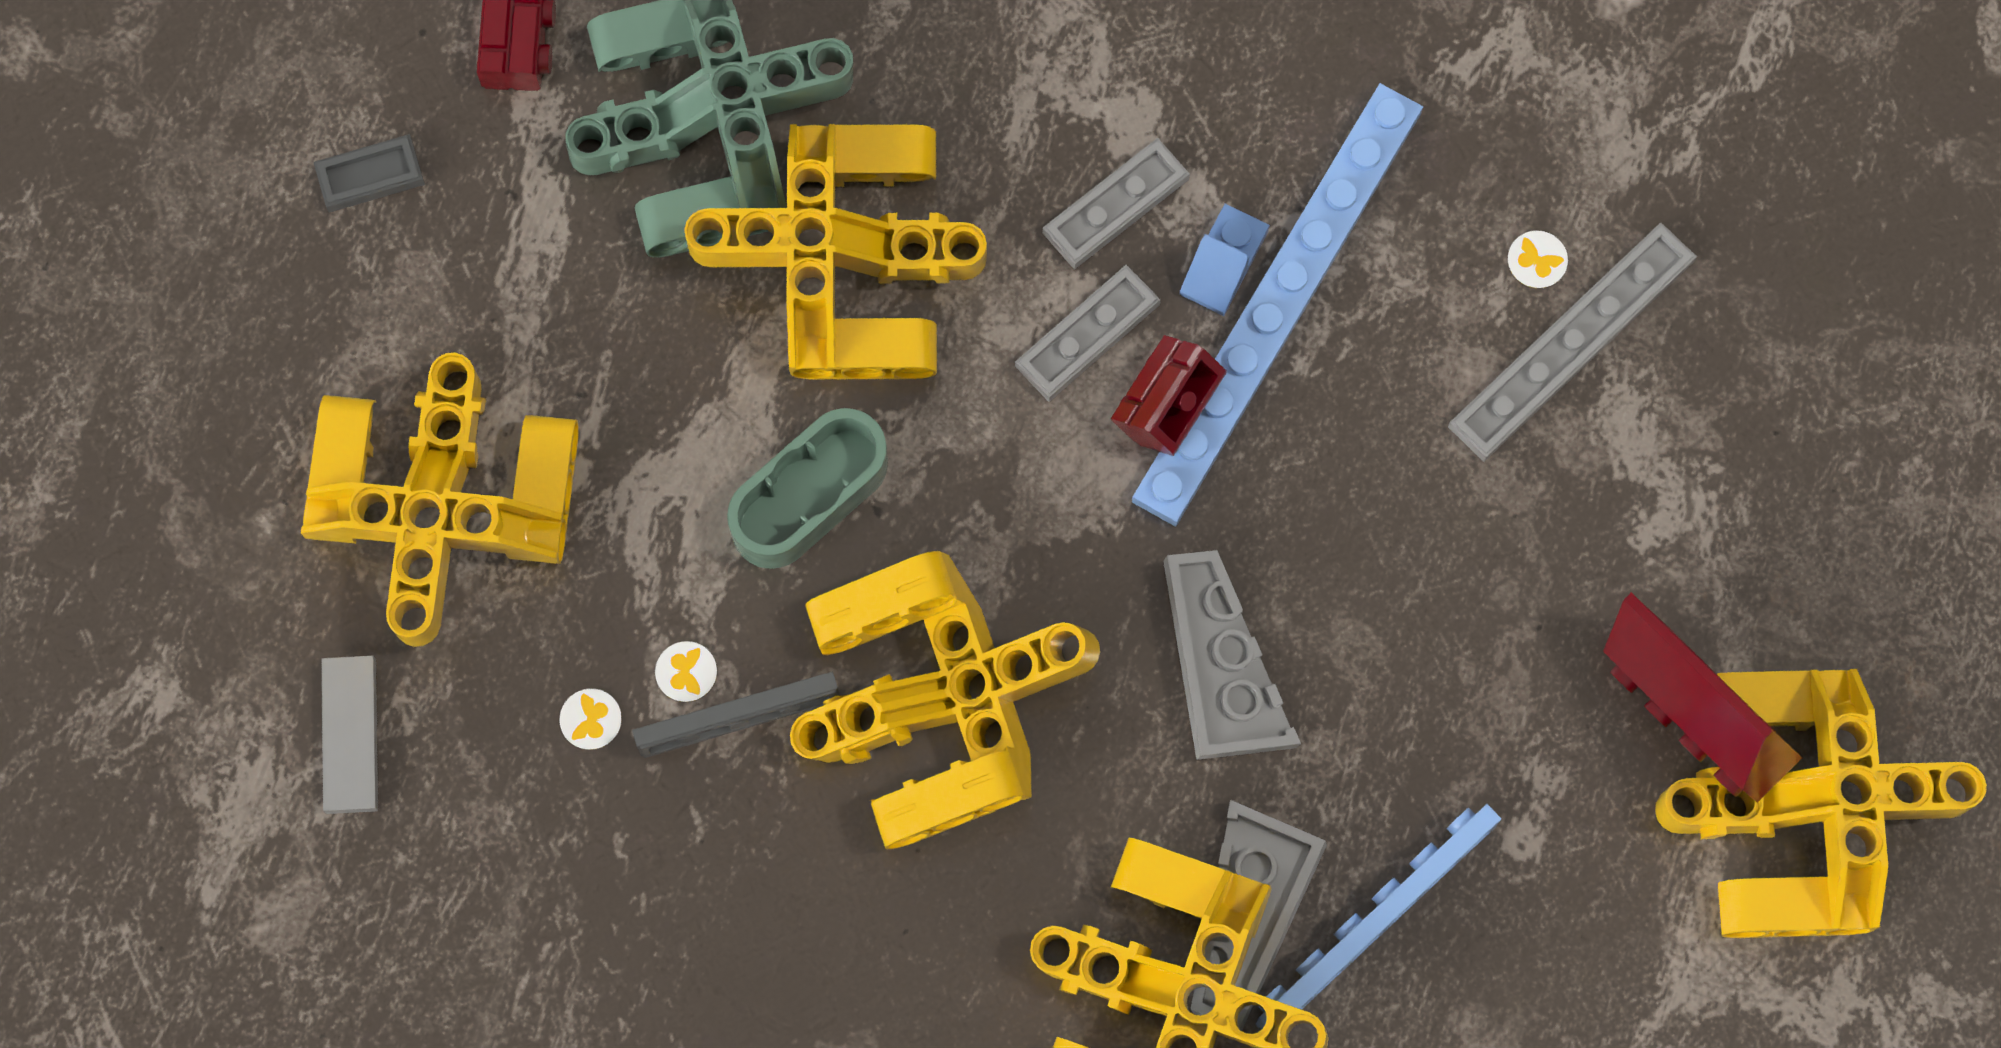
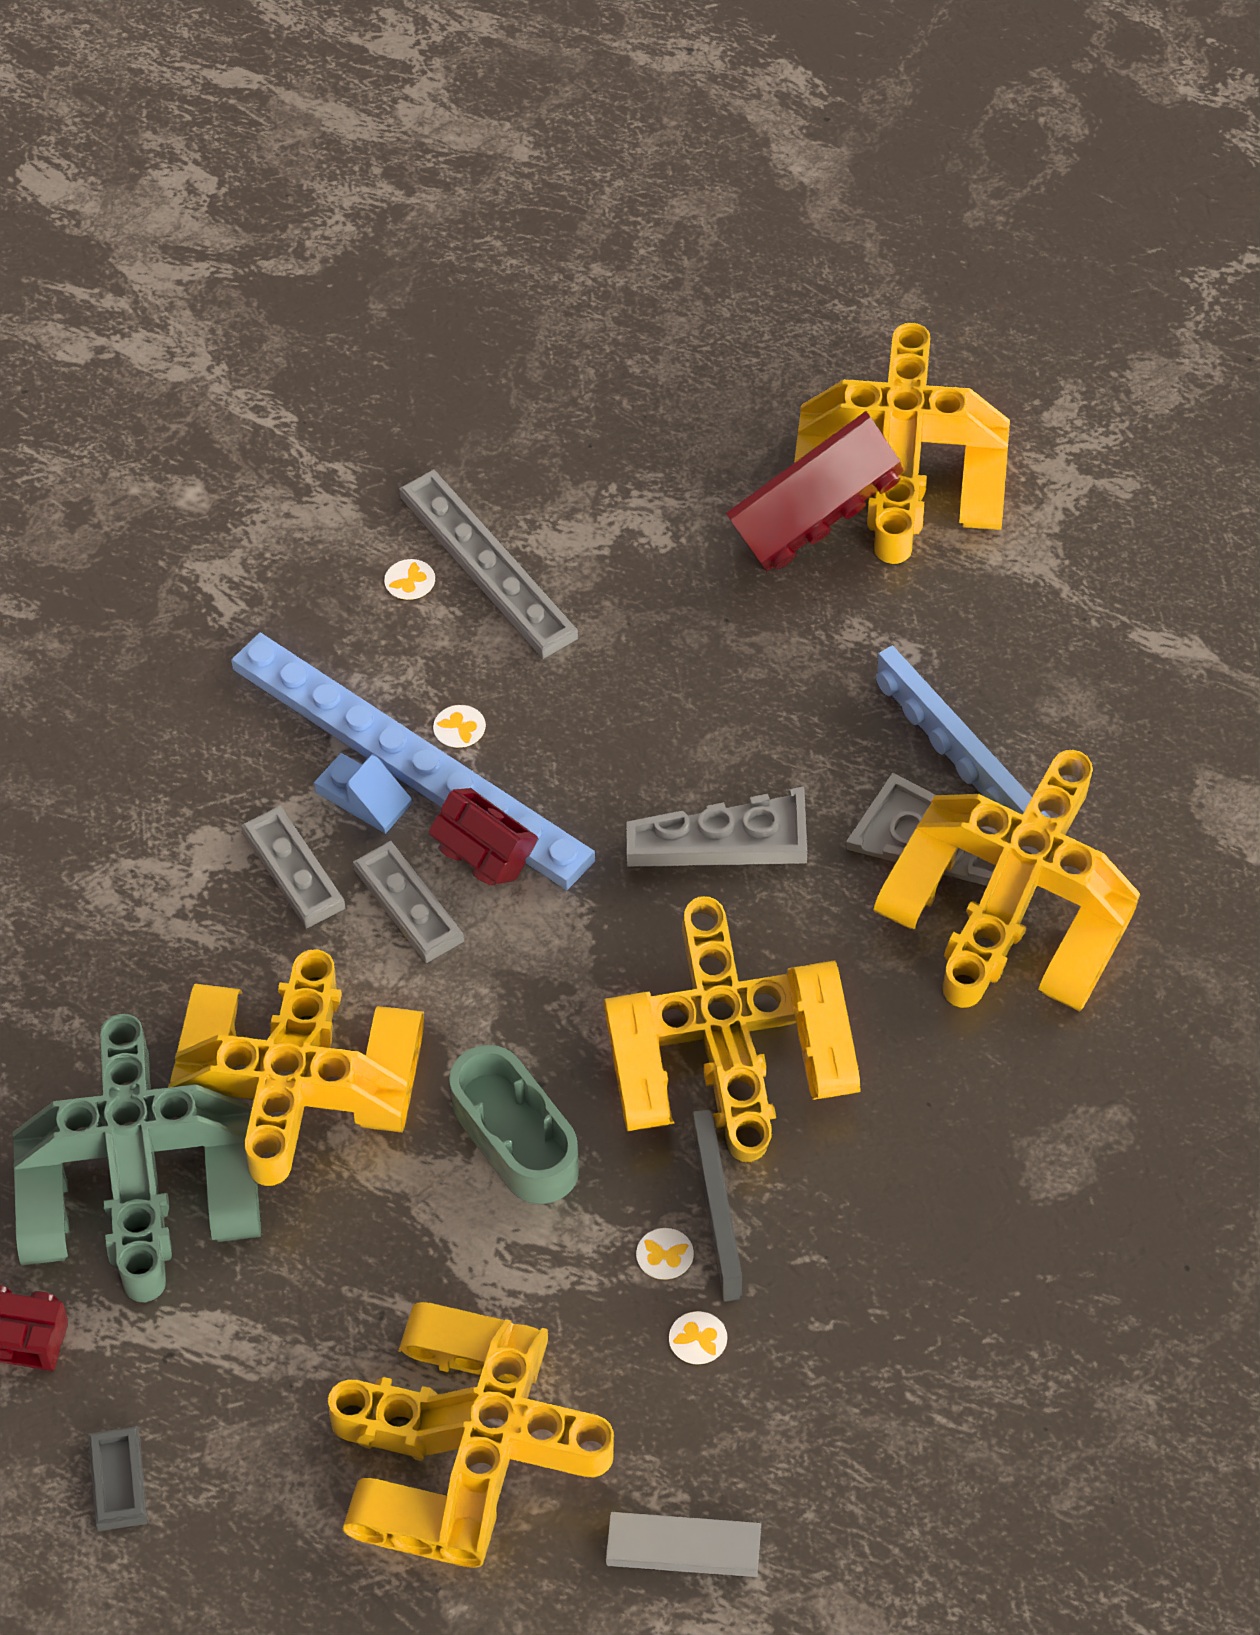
camera: 80 degrees left, 20 degrees down
none -> white sticker [433,705,486,748]

